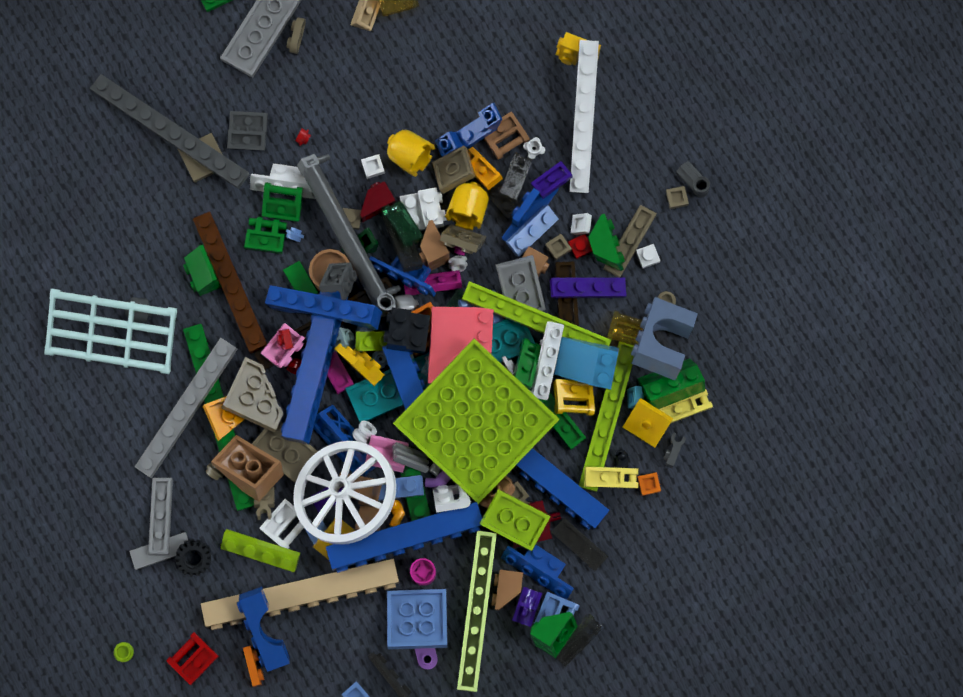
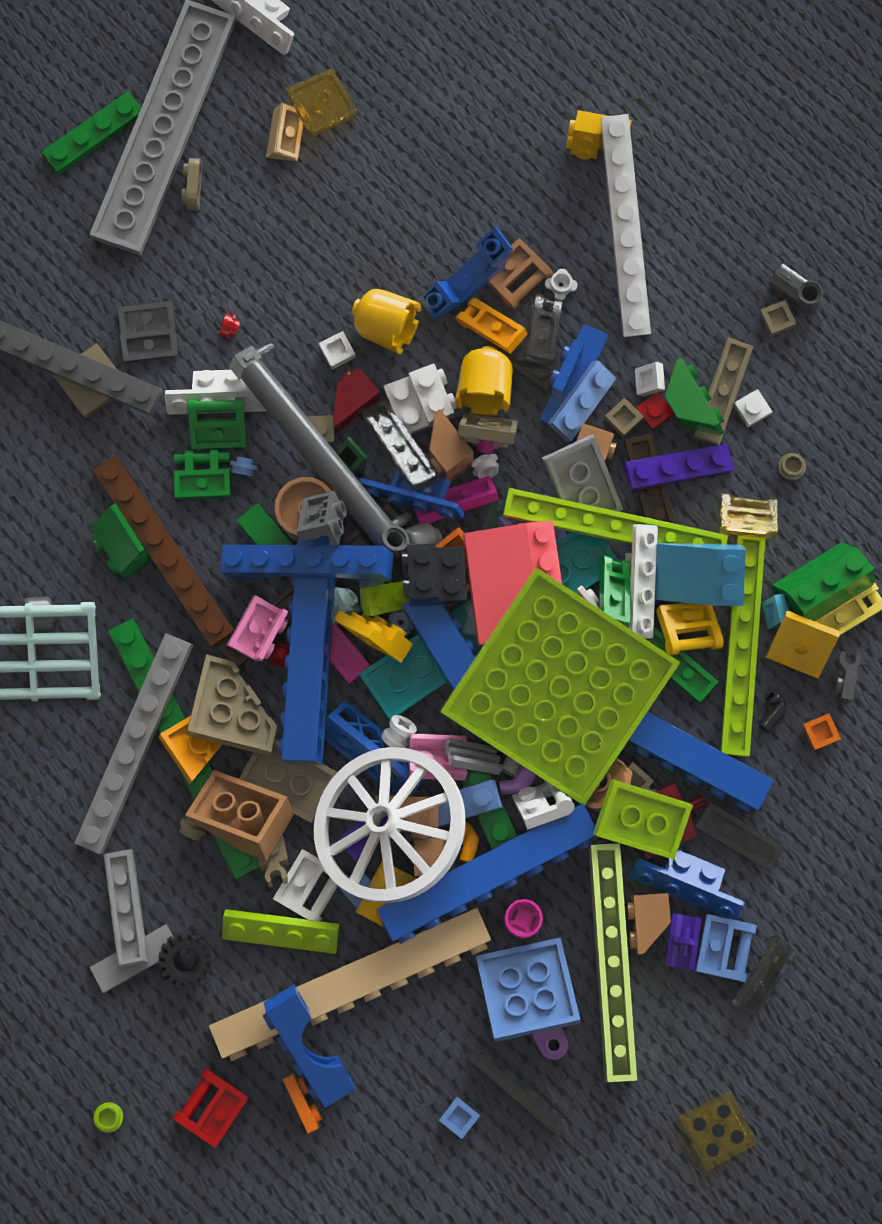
camera: 10 degrees left, 0 degrees up
red plate [277,329,294,350] -> none
clear green plate [382,201,423,247] -> none
dark tan plate [432,146,475,194] -> none
green slope [530,612,578,658] -> none
dark purple plate [531,161,573,199] -> none
light yellow plate [584,467,638,489] -> none
sand blue arch [631,297,698,380] -> none

